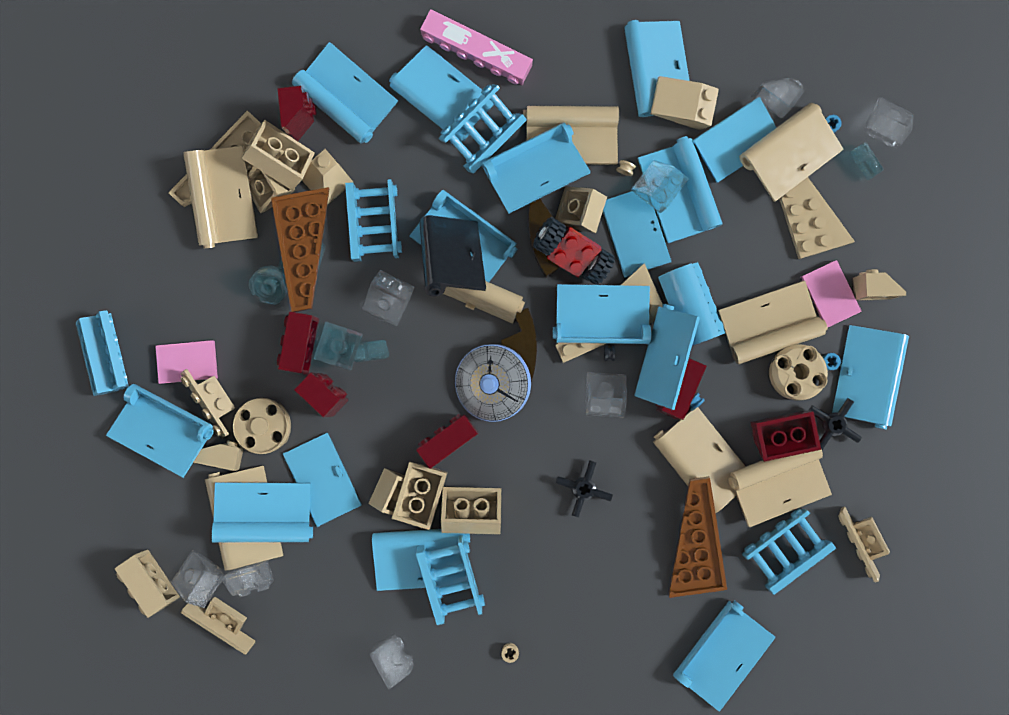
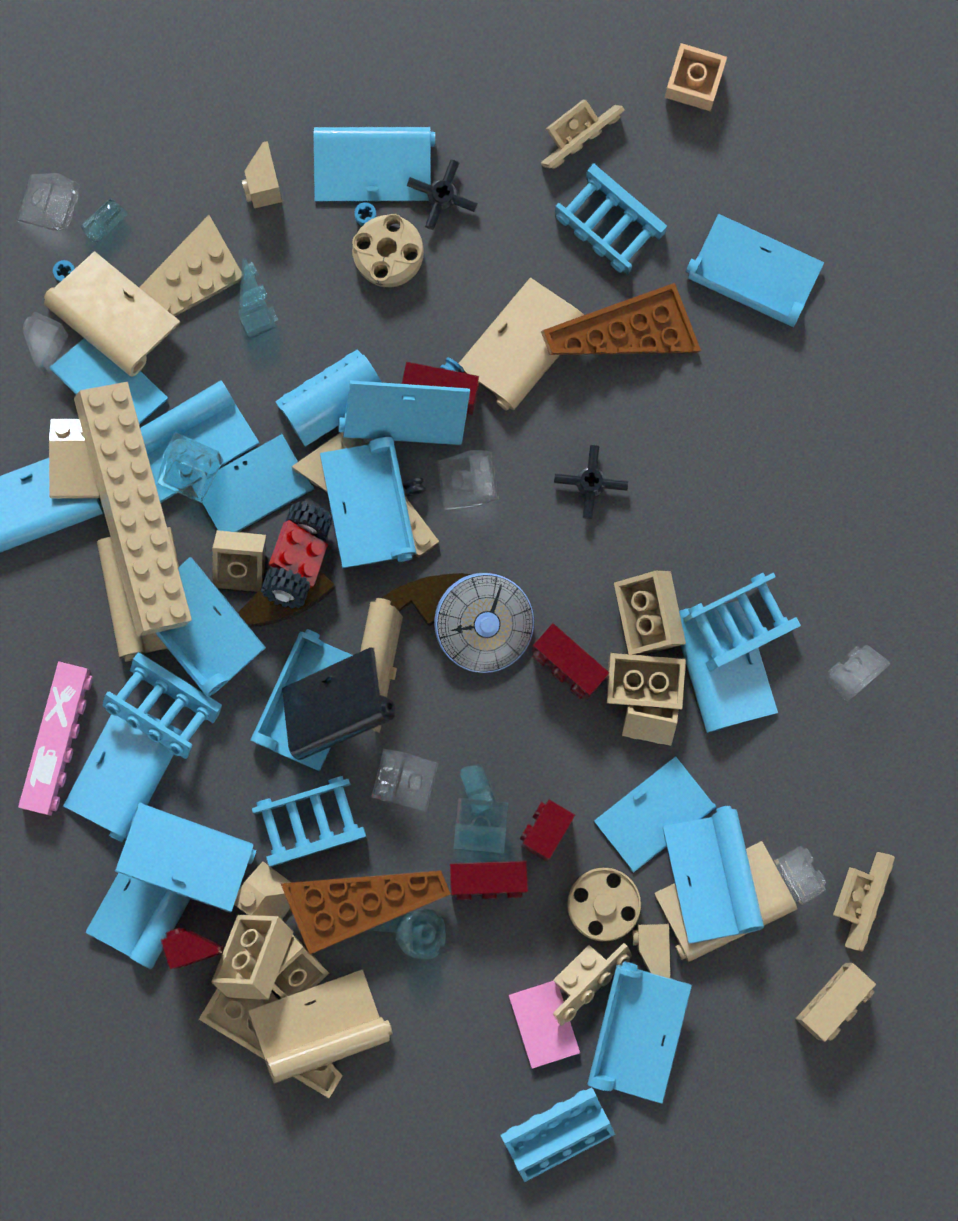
camera: 105 degrees left, 5 degrees down
clear slope [171,550,225,608] -> none
tan bush [501,643,519,663] -> none
tan bush [617,160,636,176] -> none
tan door [718,281,828,365] -> none
tan door [728,449,832,527] -> none
dark red slope [750,410,821,462] -> none
bright pink tile [801,260,862,327] -> none
none -> tan brick [74,382,192,637]
none -> medium azure door [115,803,256,913]
none -> clear light blue slope [239,258,278,339]
none -> light nougat brick [665,43,727,111]

